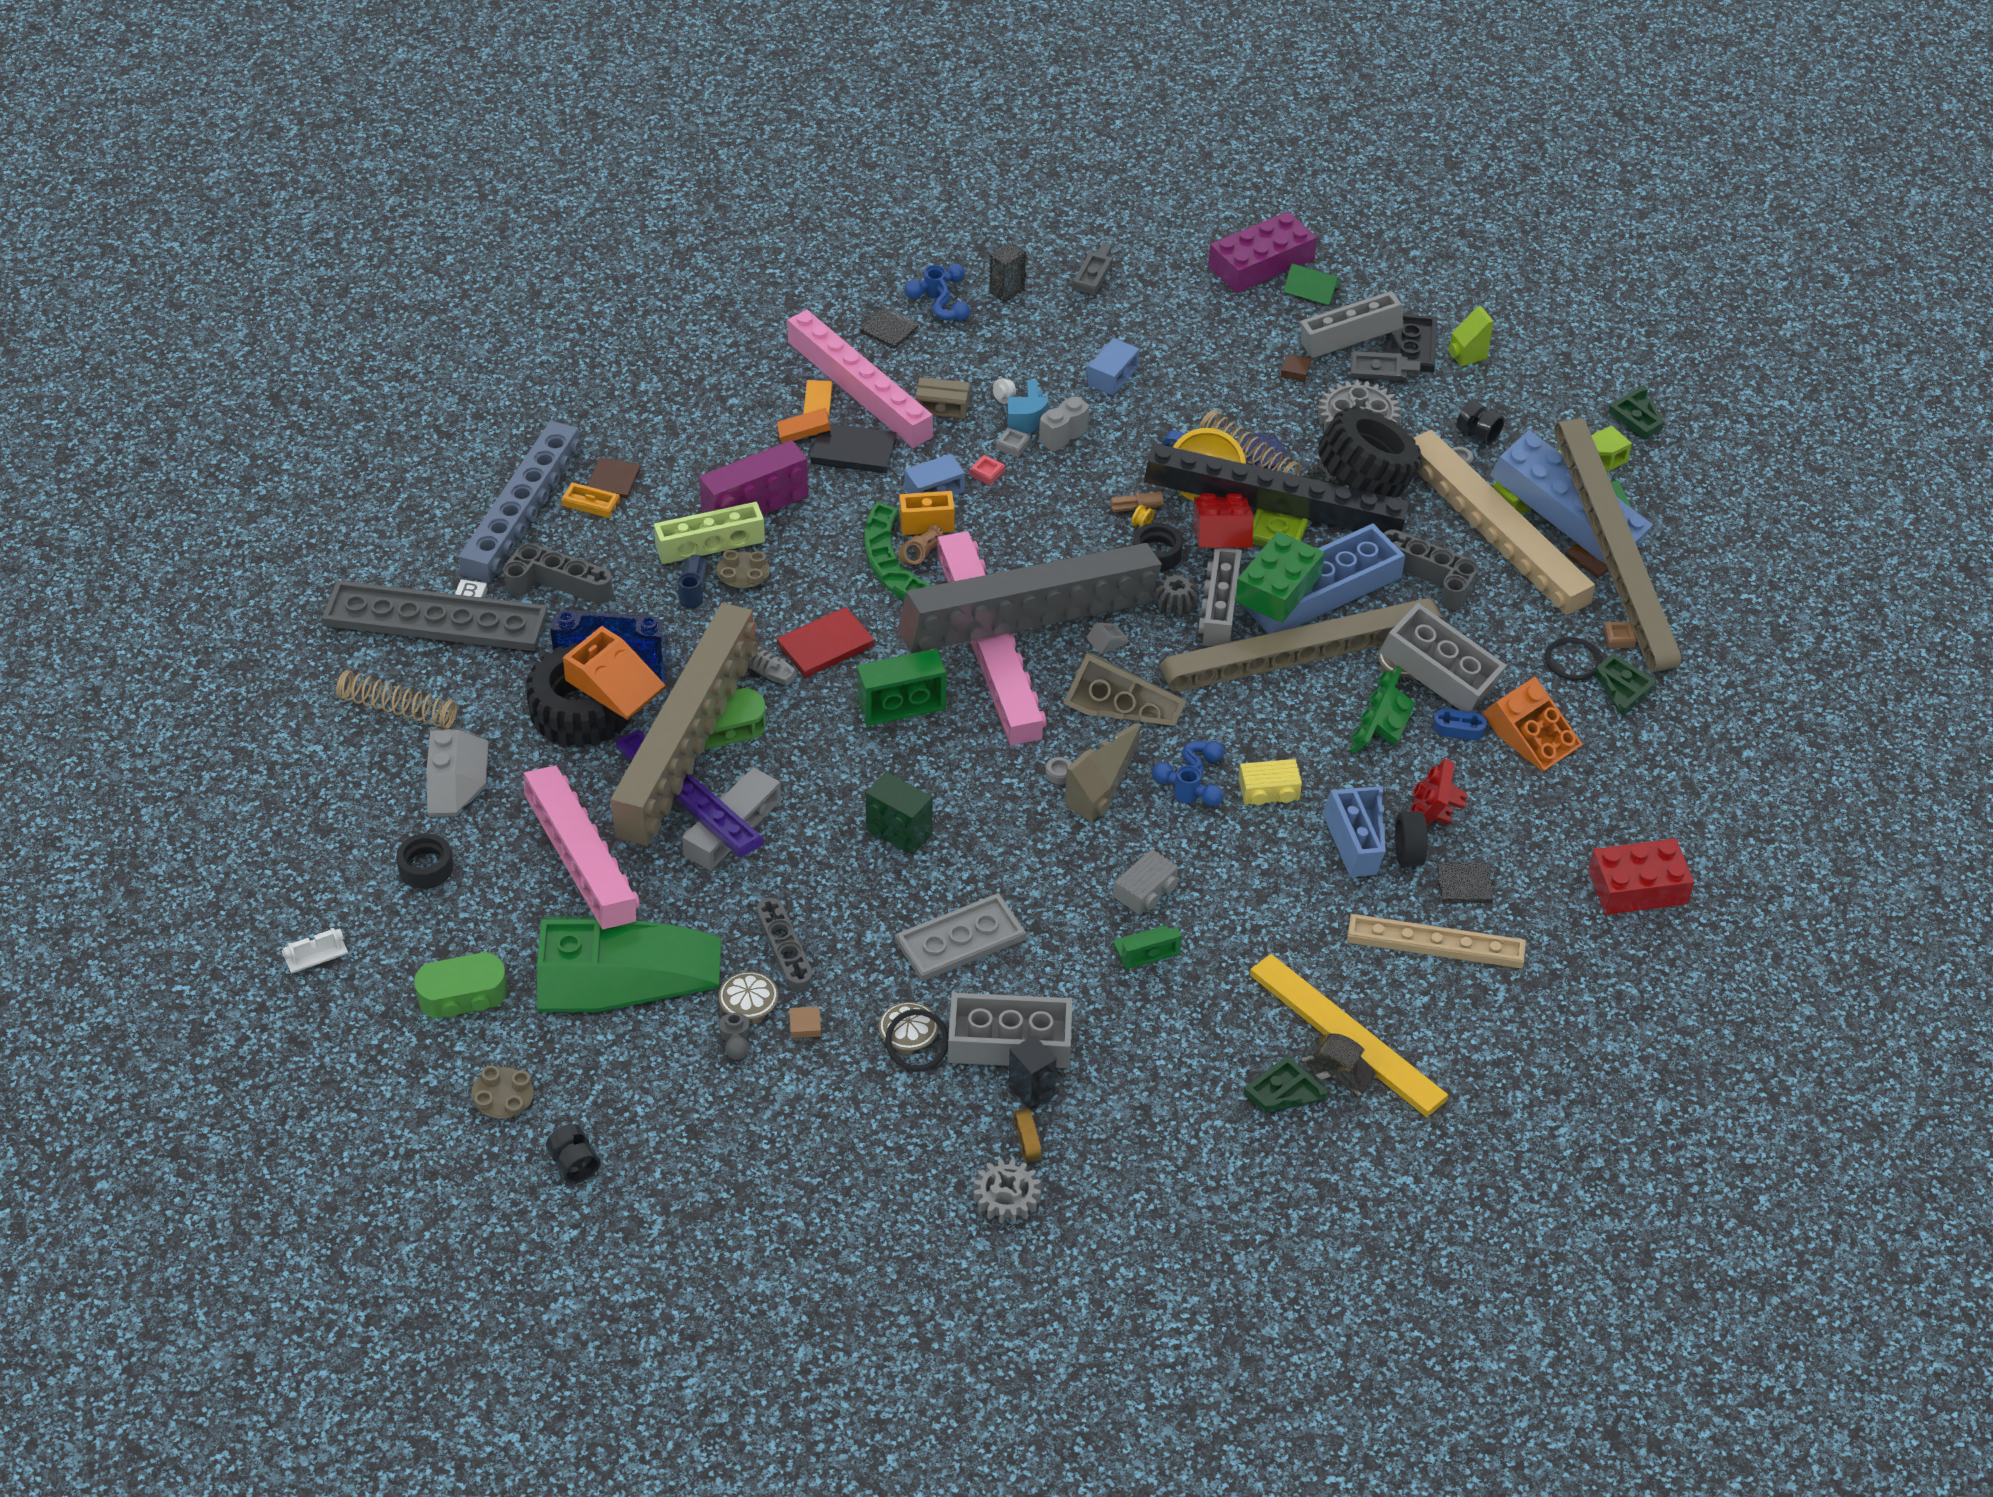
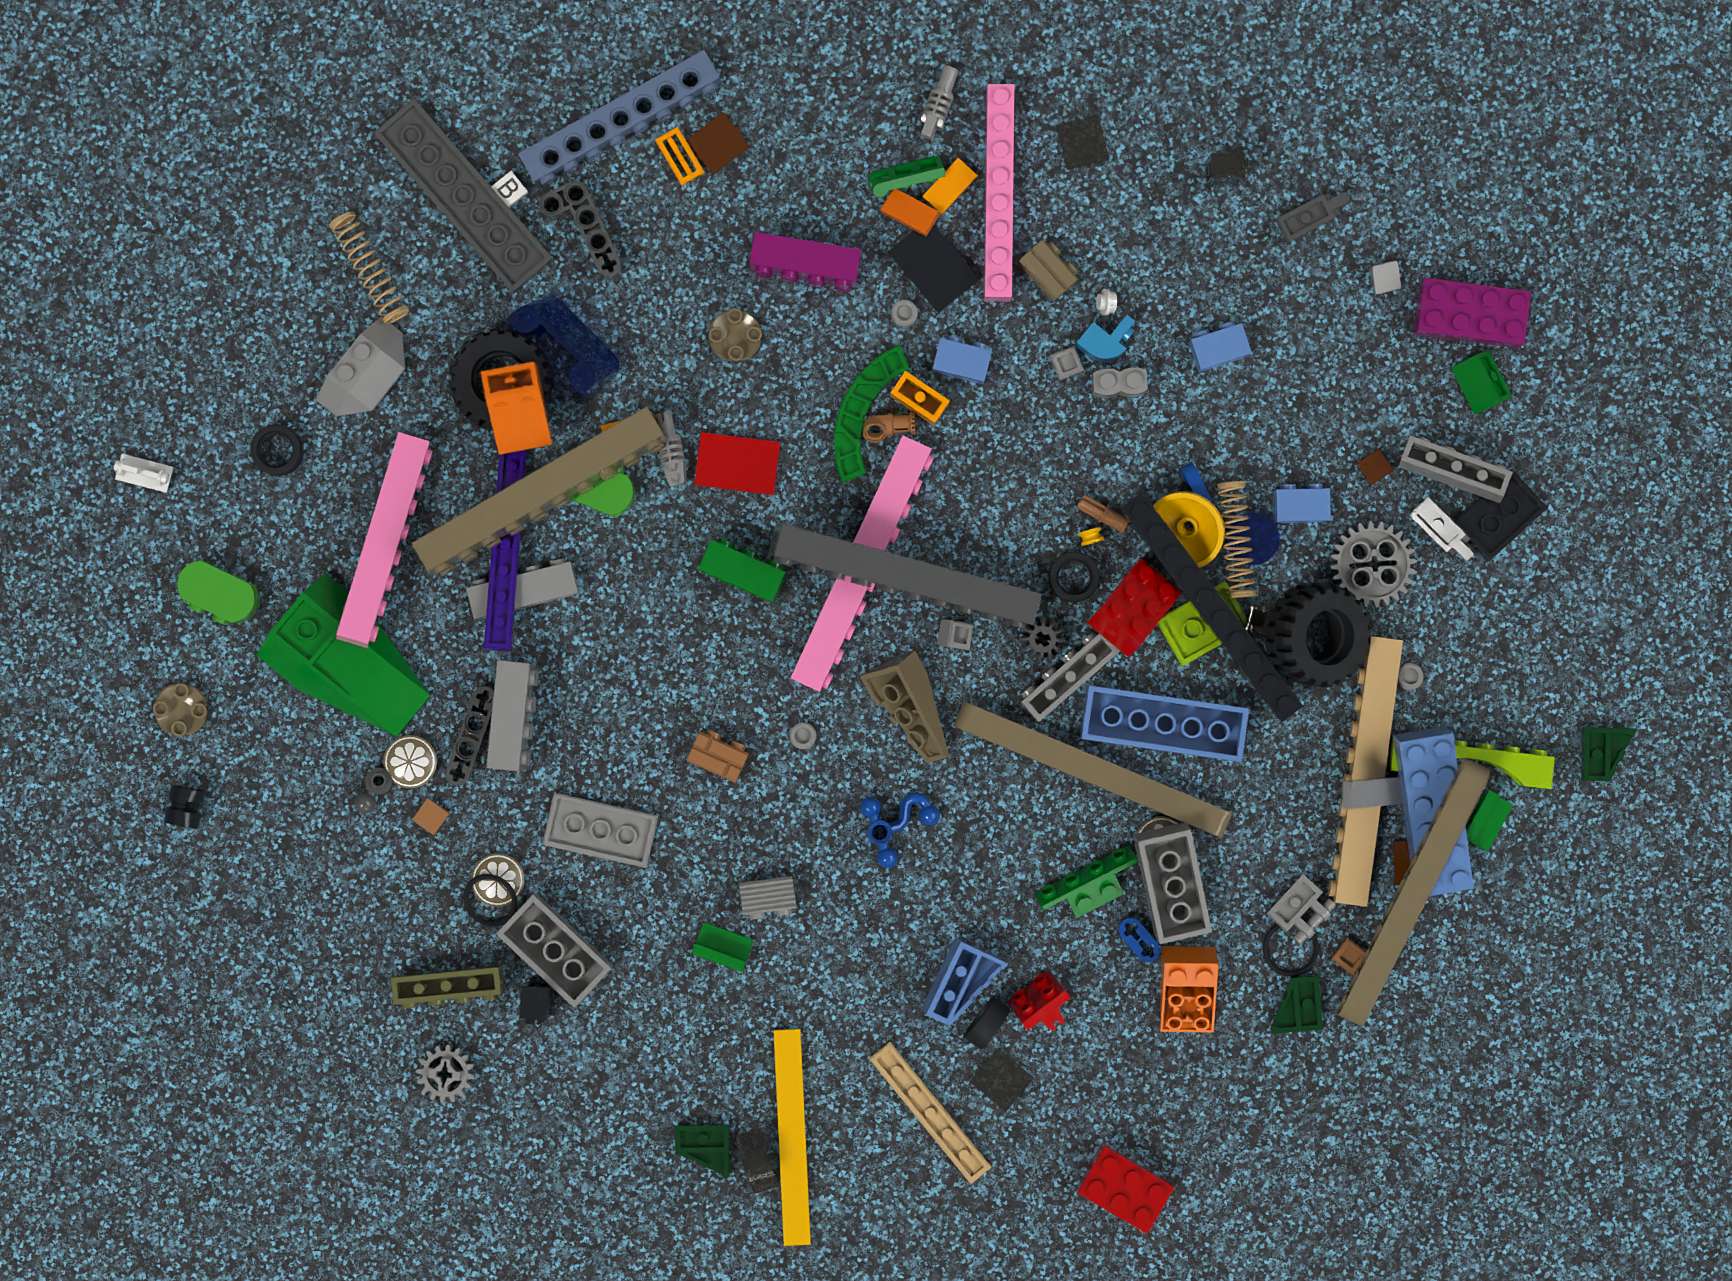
camera: 45 degrees right, 40 degrees up
yellowish green brick [654,502,765,564] -> none
dark blue piece [678,555,708,608] -> none
dark green brick [865,772,933,855] -> none
blue piece [904,263,970,321] -> none
coral tile [969,455,1005,486] -> none
pearl gold beam [1013,1108,1041,1163] -> none
dark tan wedge [1065,723,1140,822] -> none
green brick [1235,531,1325,623] -> none
light yellow brick [1238,759,1302,805] -> none
dark grey beam [1383,530,1479,610] -> none
lime slope [1448,306,1493,367] -> none
black wheel [1456,400,1505,446] -> none
none -> olive brick [391,965,505,1008]
none -> light grey brick [486,660,539,771]
none -> medium nougat brick [687,729,749,783]
none -> green plate [868,155,946,197]
none -> light grey tile [891,300,918,327]
none -> light grey hinge [920,65,959,140]
none -> light grey plate [1266,874,1336,945]
none -> medium blue brick [1273,484,1331,523]
none -> light grey tile [1342,776,1402,809]
none -> light grey slope [1369,260,1401,295]

